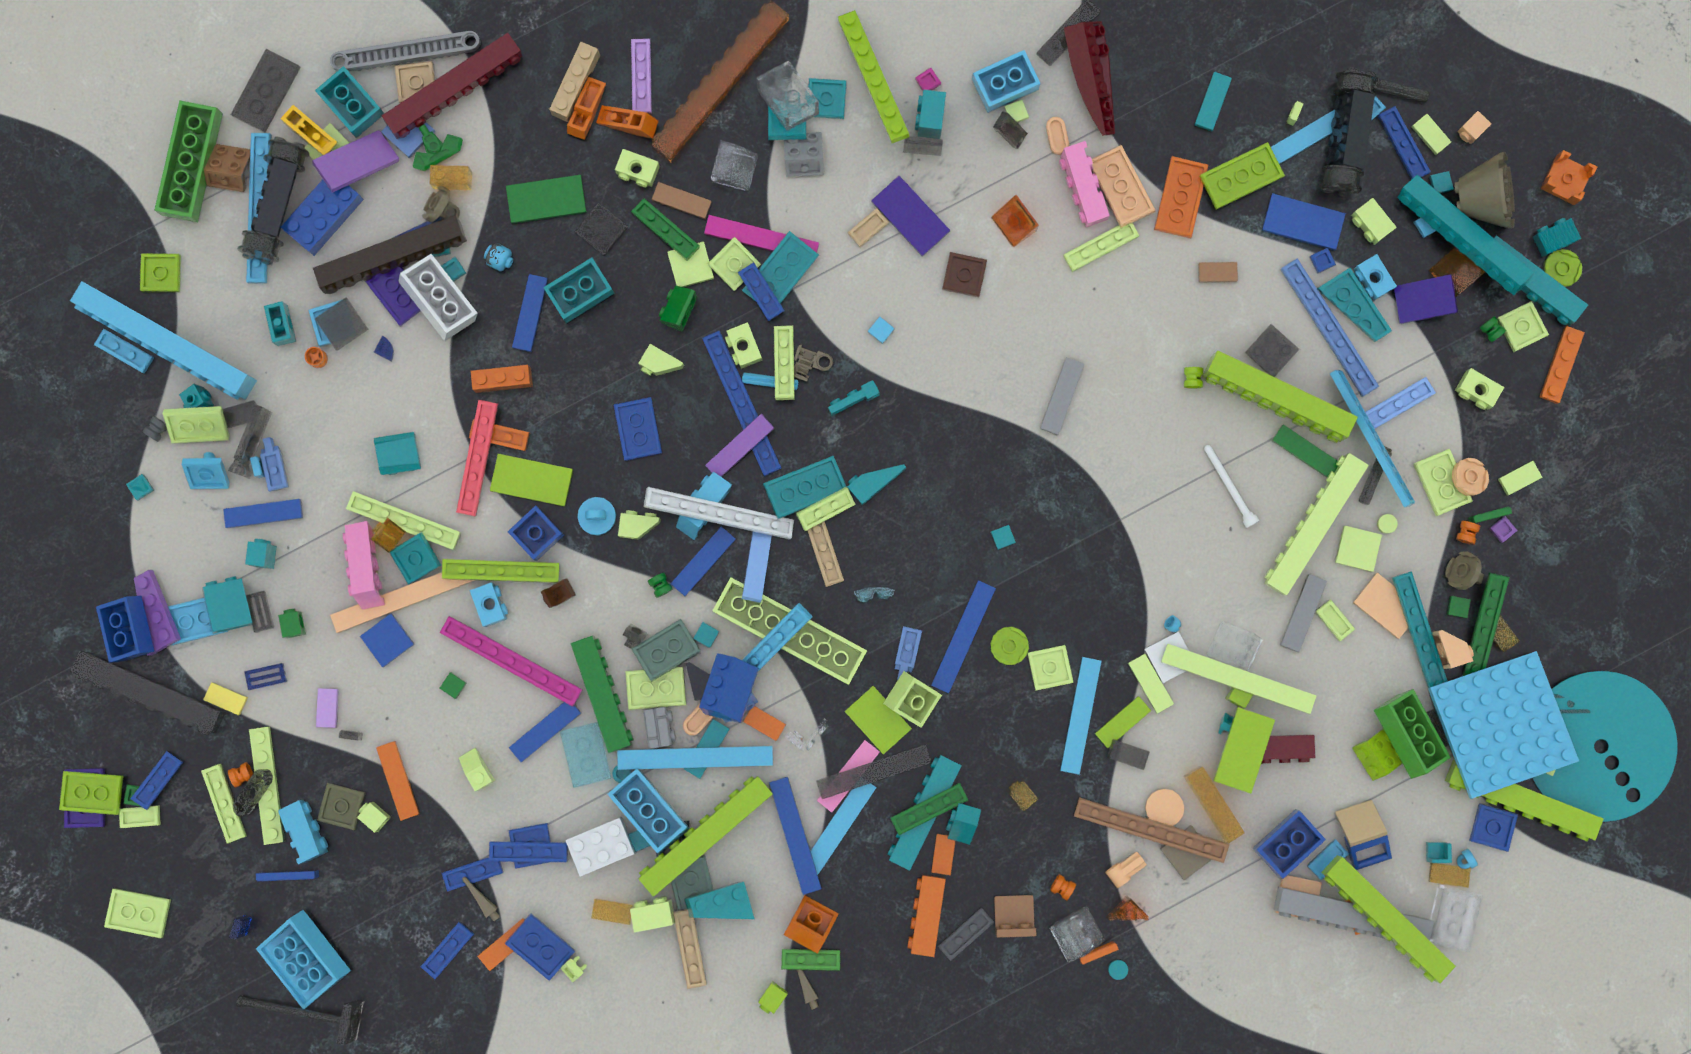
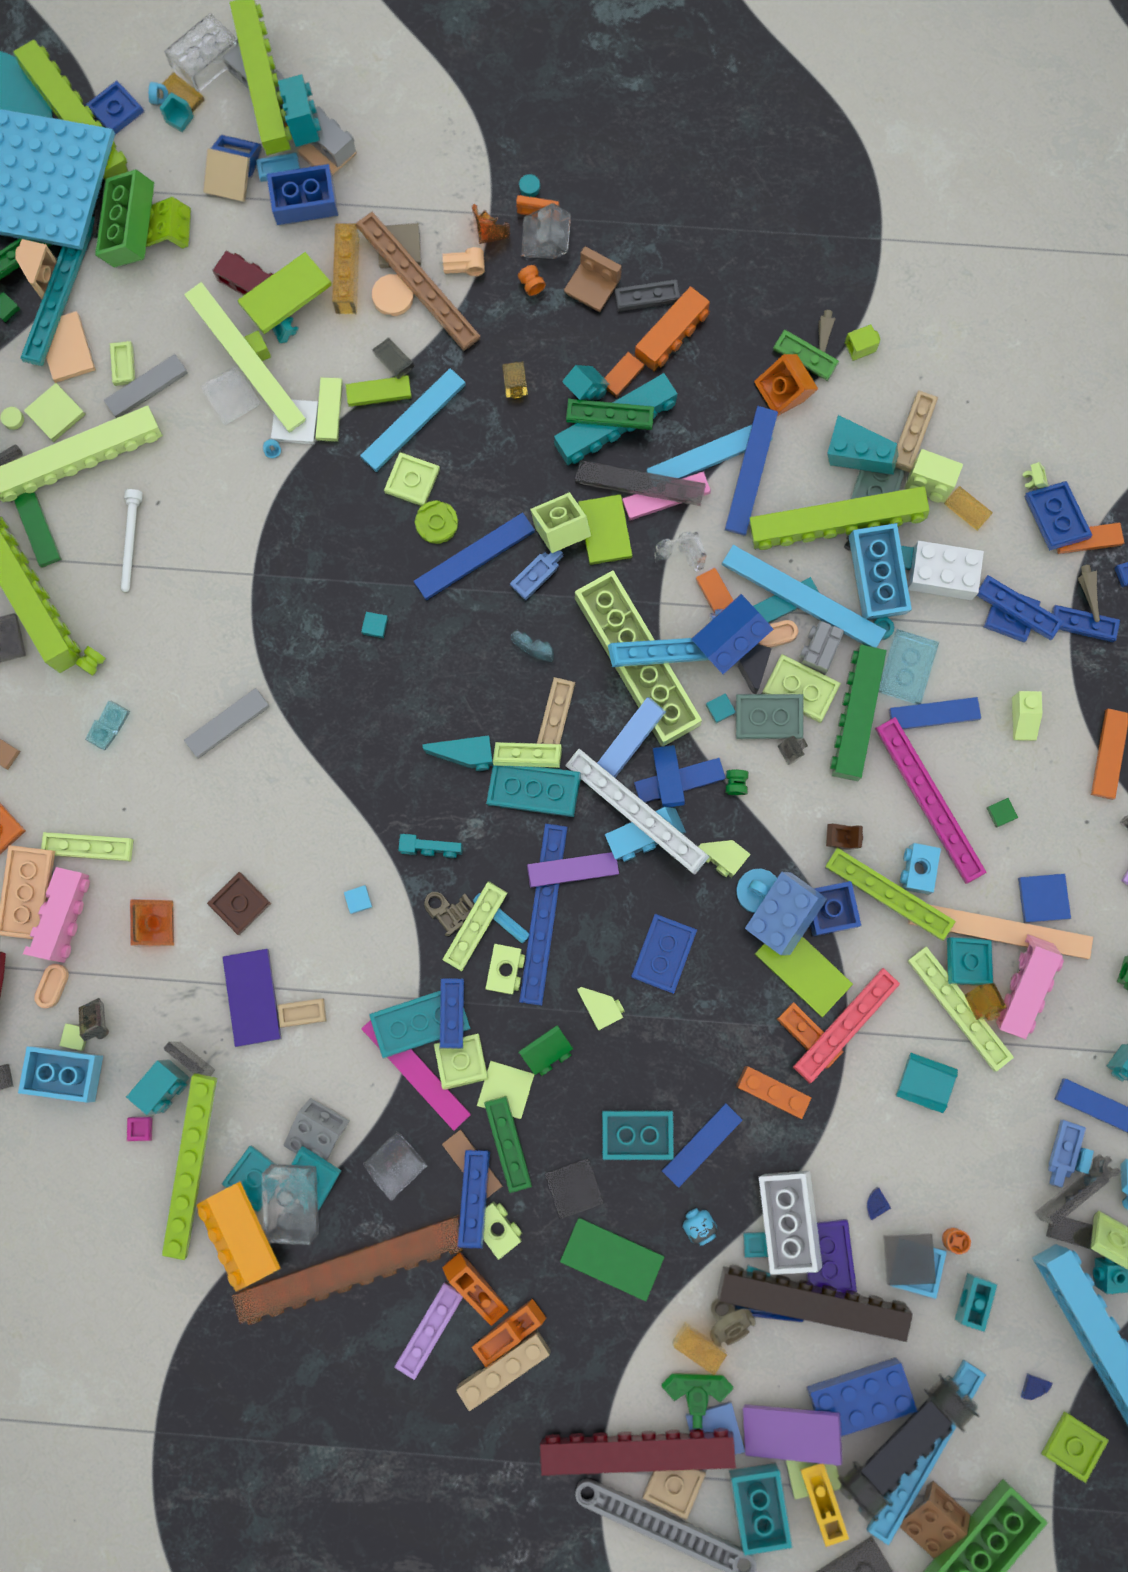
camera: 145 degrees left, 5 degrees down
none -> clear light blue slope [85,701,130,750]
none -> light orange slope [196,1182,281,1292]
none -> teal wedge [278,74,322,147]
none -> blue tile [458,1150,490,1249]
none -> blue tile [653,745,685,808]
none -> medium blue brick [745,872,827,955]
none -> clear blue tile [1020,1373,1053,1400]

